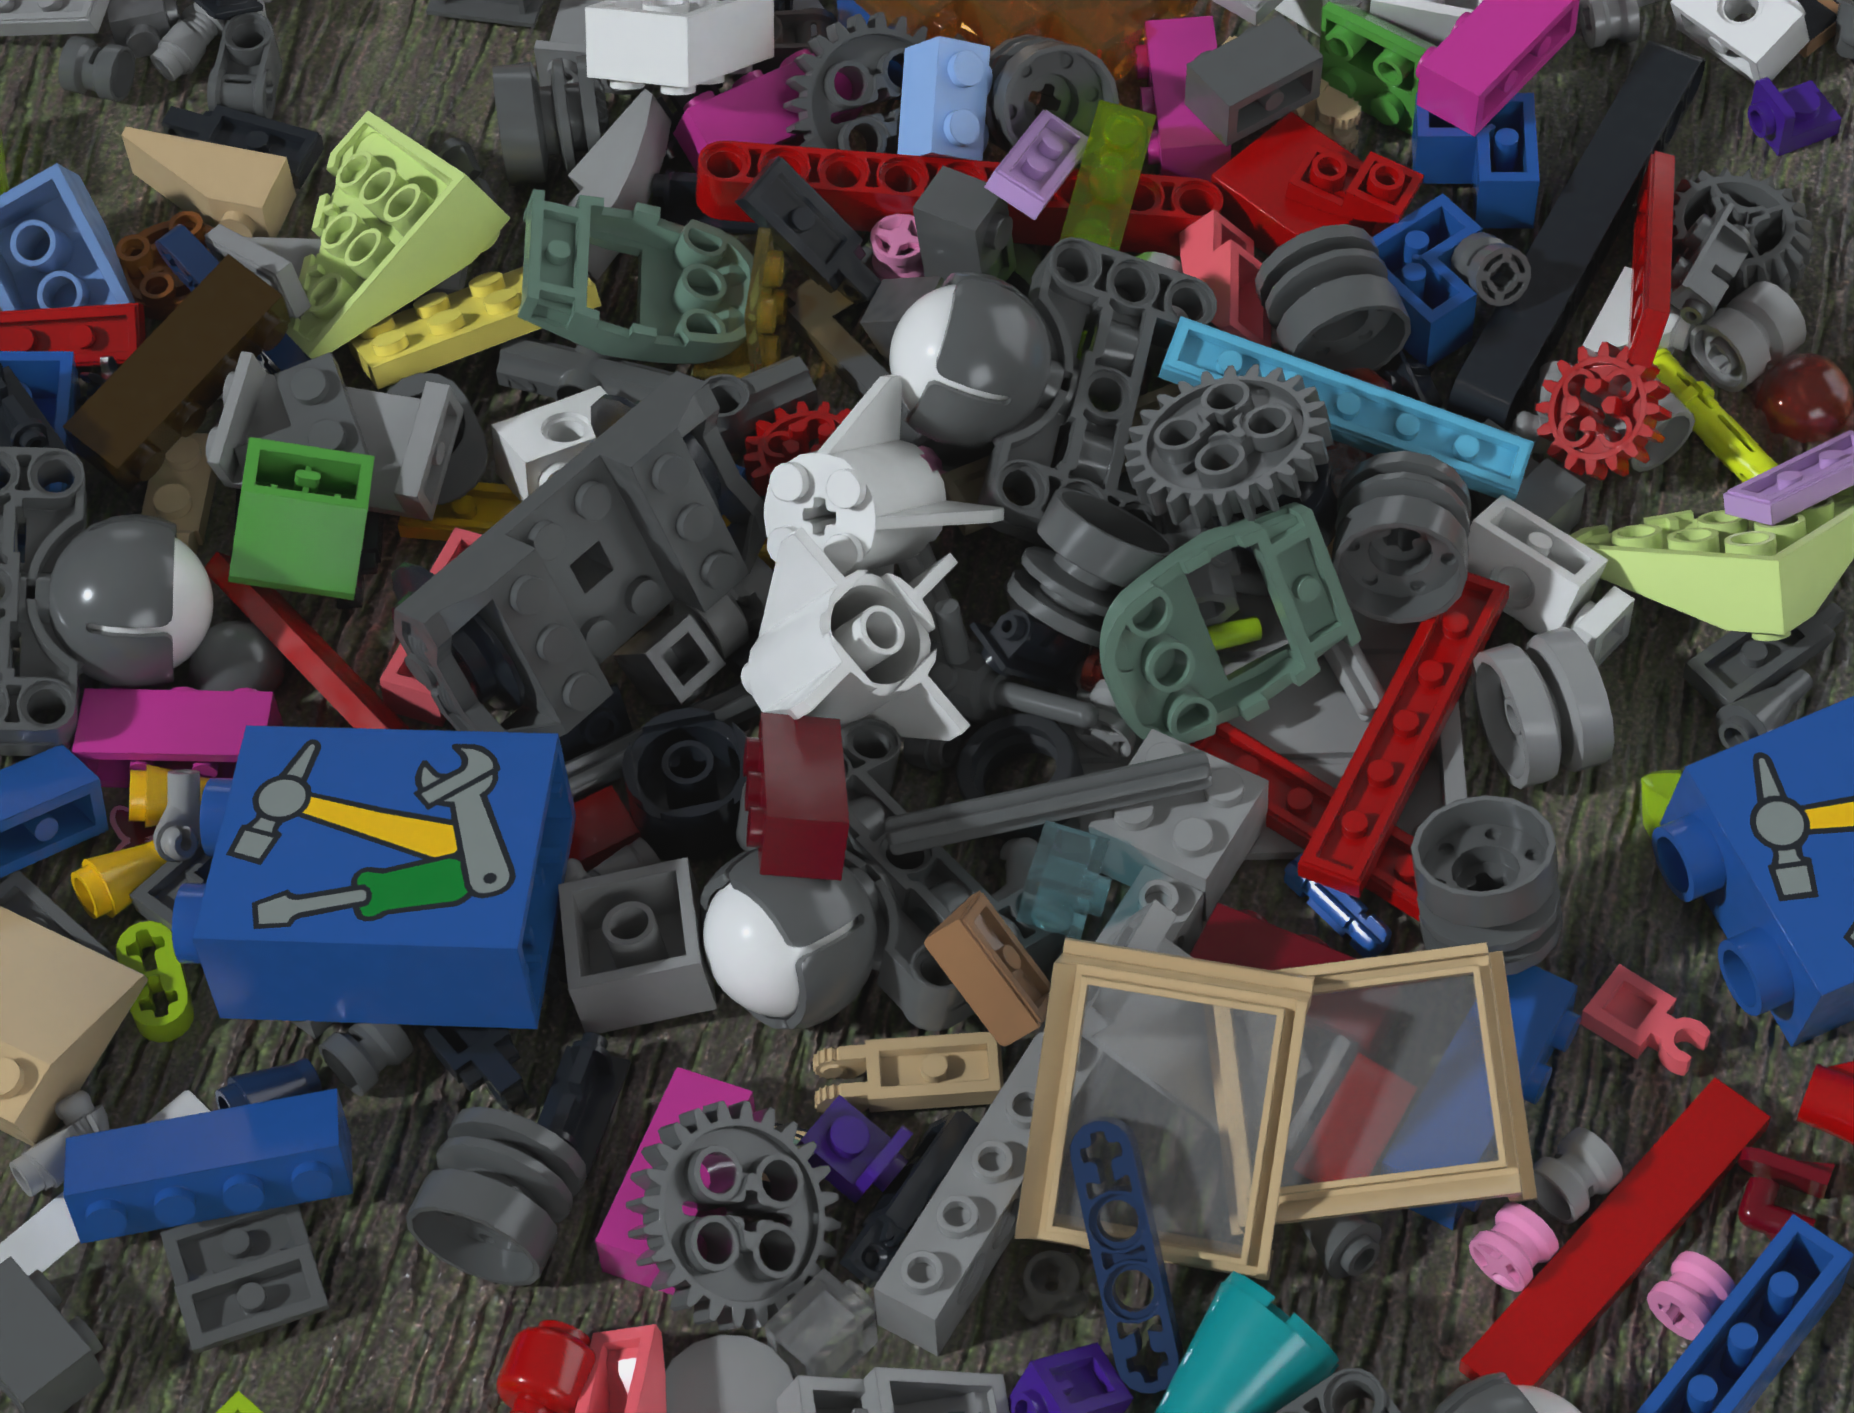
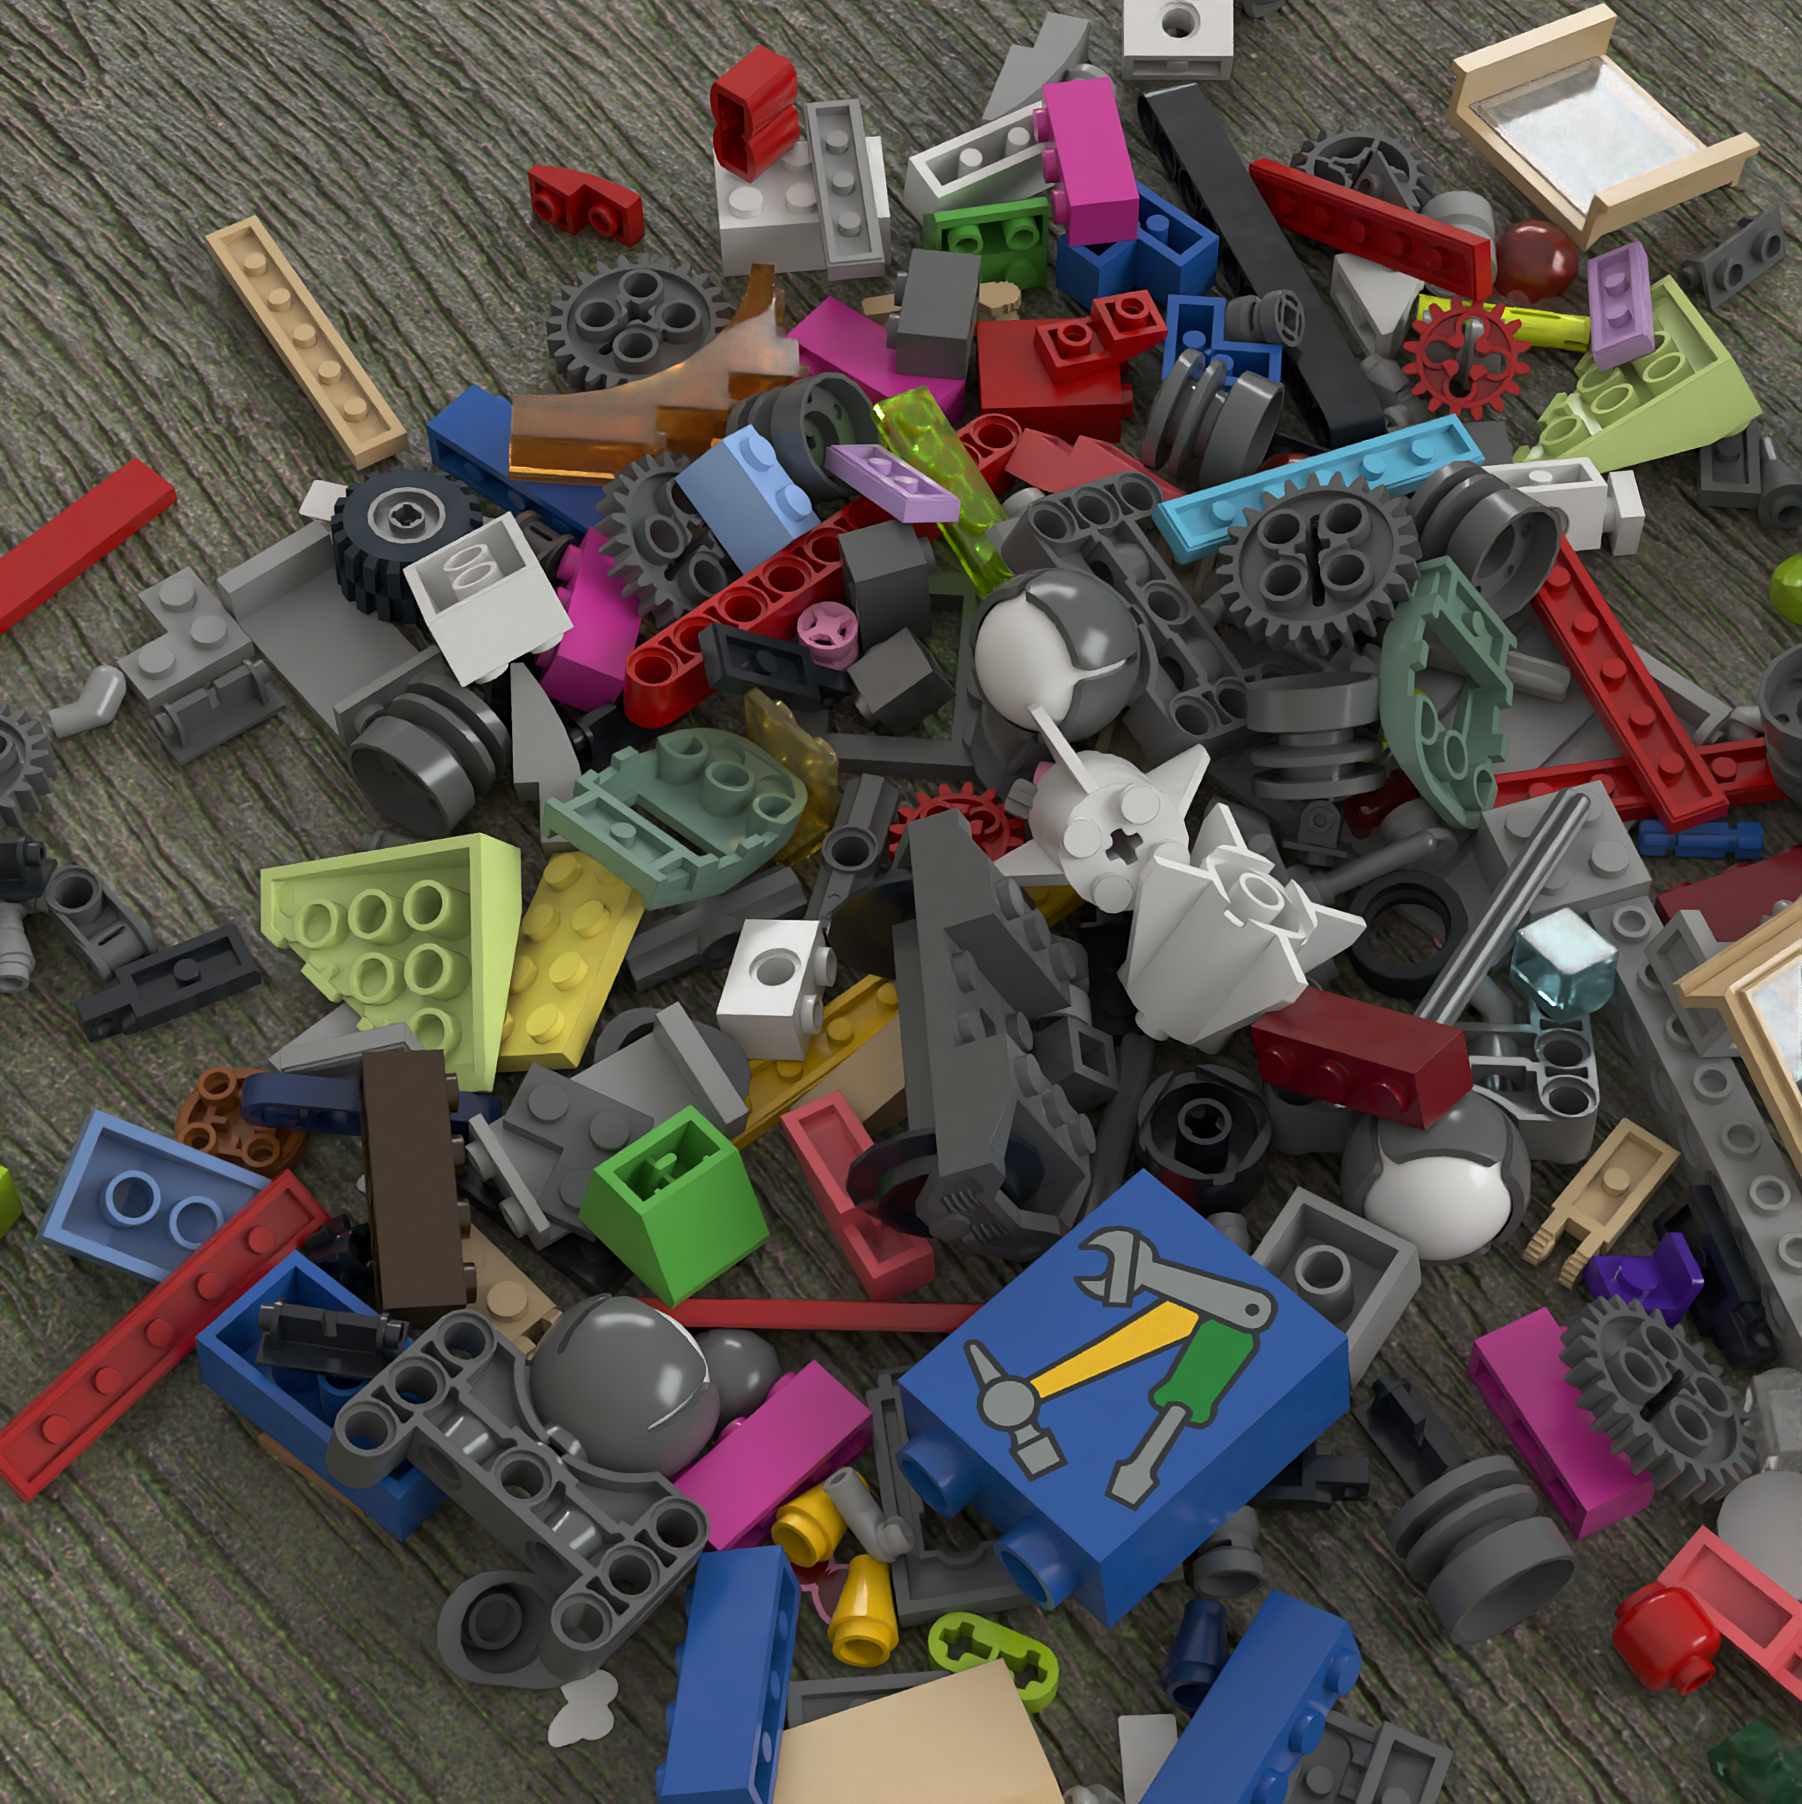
camera: 50 degrees left, 0 degrees up
tan slope [121,127,296,238] -> none
medium nougat slope [924,890,1051,1046] -> none
light grey wheel [1472,627,1615,789] -> none
dark purple bracket [1748,77,1842,157] -> none

